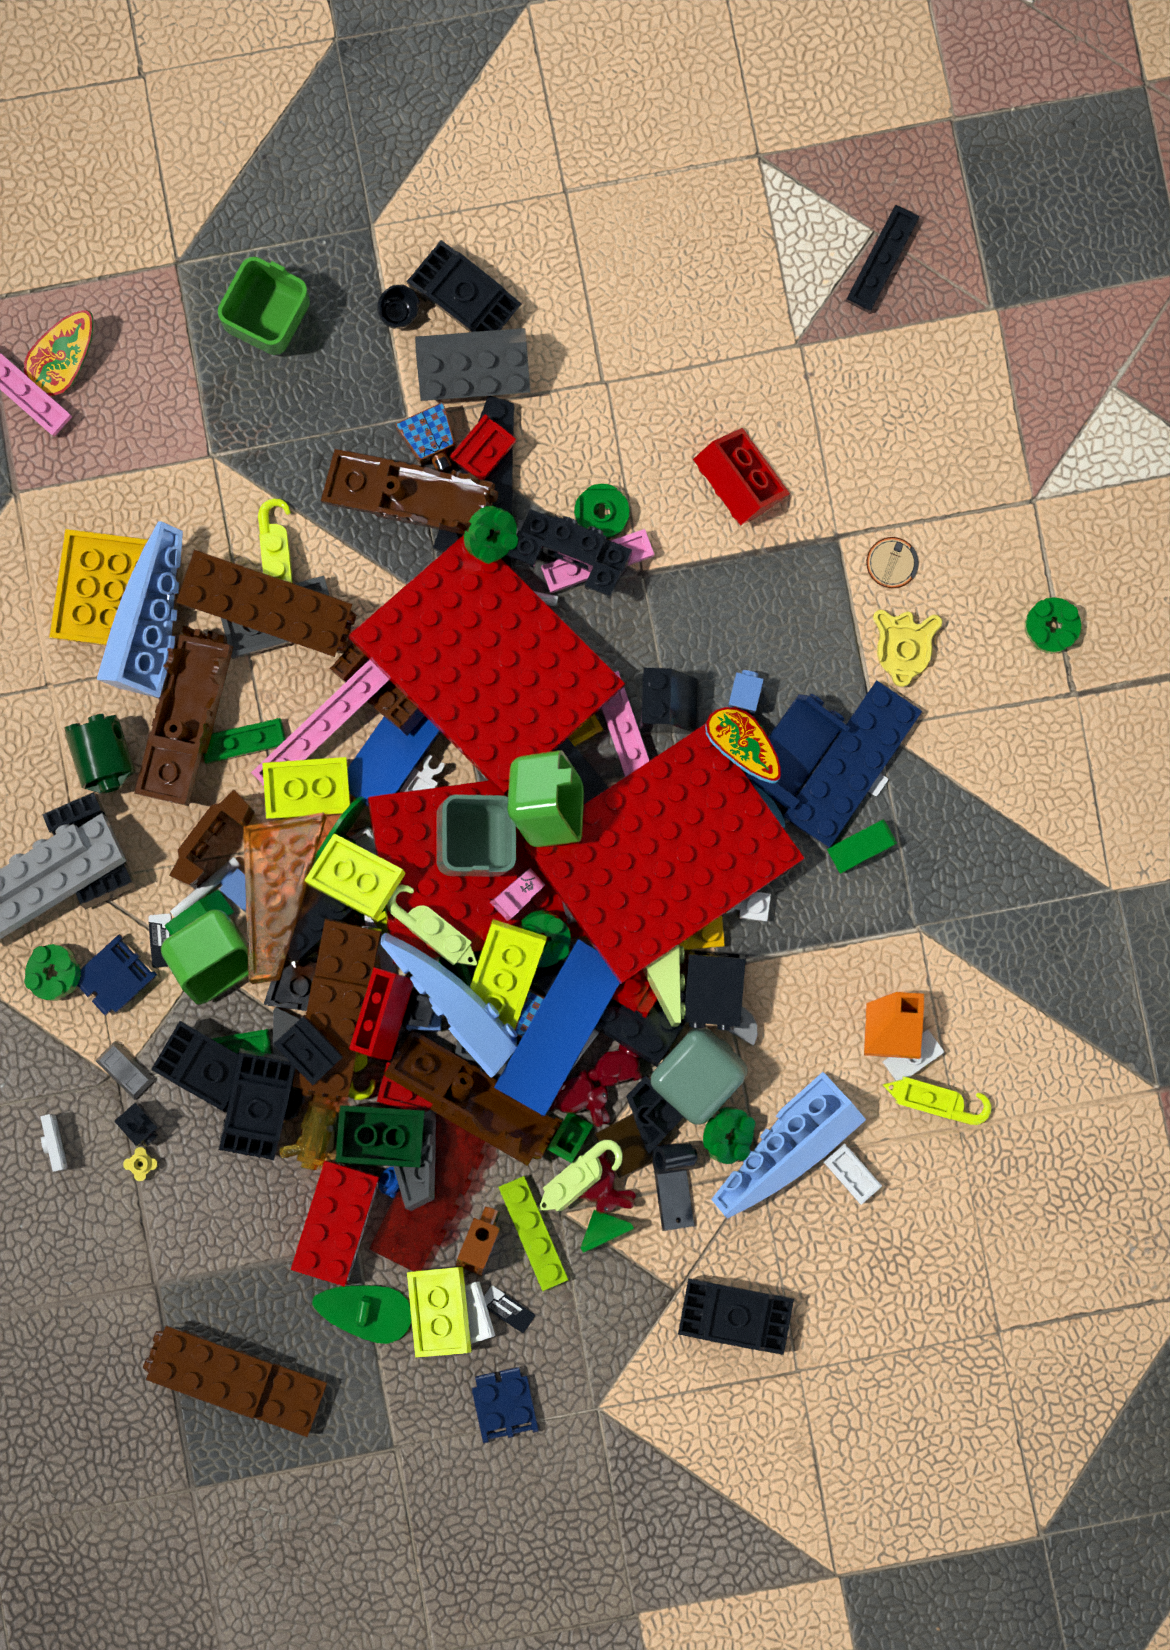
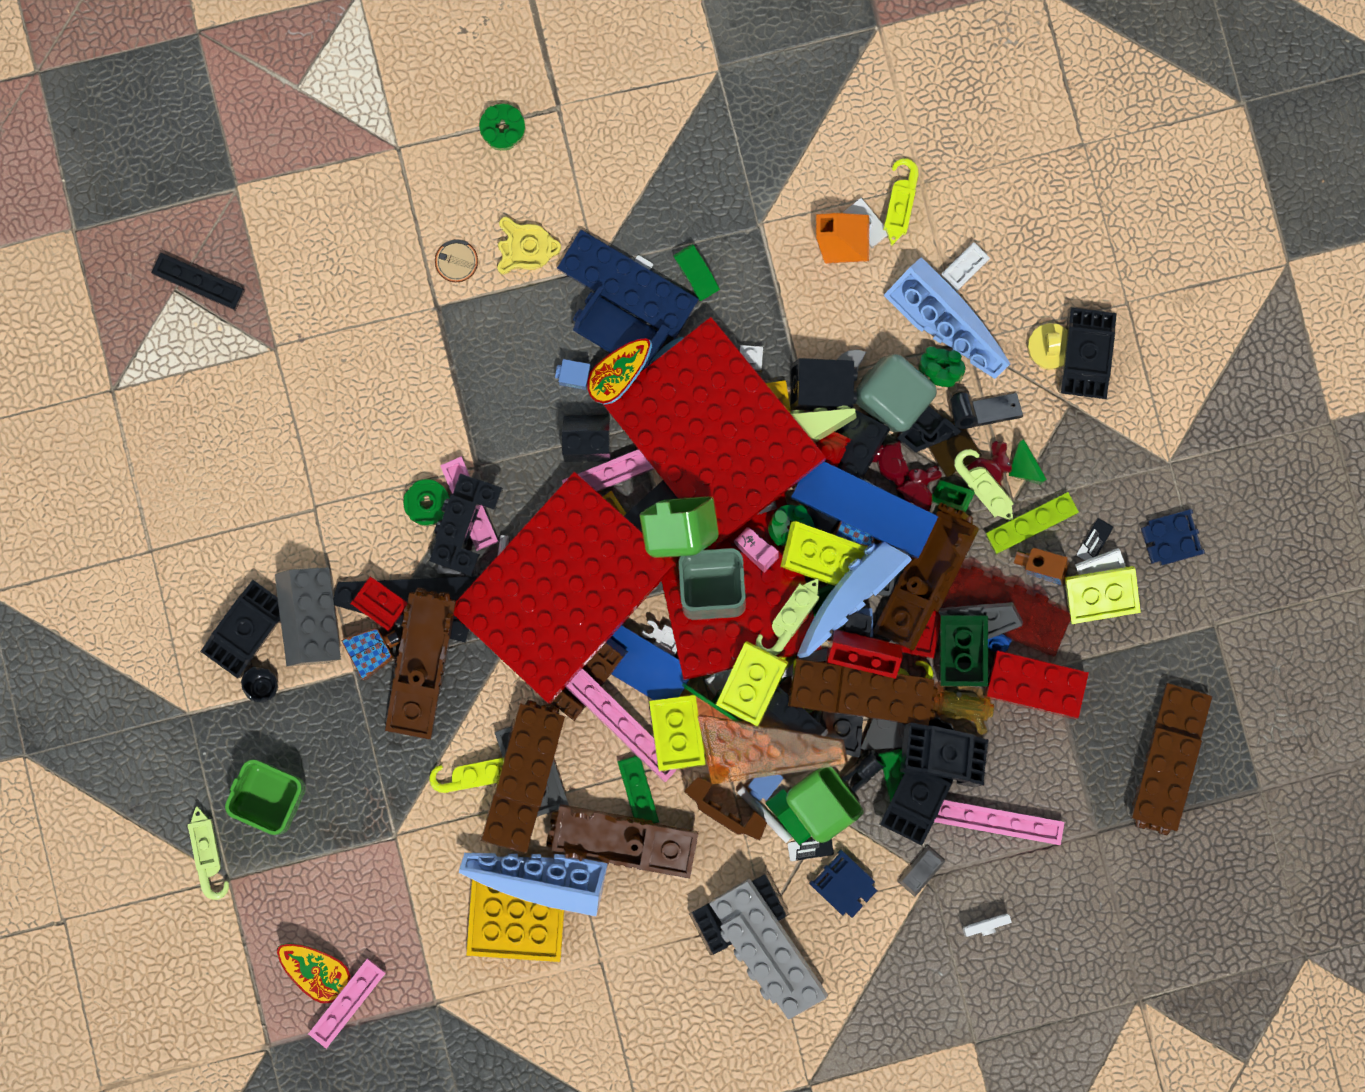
camera: 90 degrees left, 0 degrees up
green plate [24,944,80,1001] -> none
dark green cylinder [64,714,135,794] -> none
black brick [114,1102,161,1147] -> none
light yellow plate [123,1147,157,1181] -> none
black plate [273,1015,343,1086] -> none
green shield [312,1285,412,1344] -> none
green plate [464,506,518,564] -> none
red slope [693,428,790,526] -> none
none -> yellowish green plate [188,807,229,900]
none -> black hinge [841,750,886,793]
none -> bright pink plate [934,800,1064,845]
none -> light yellow tile [1027,323,1068,370]

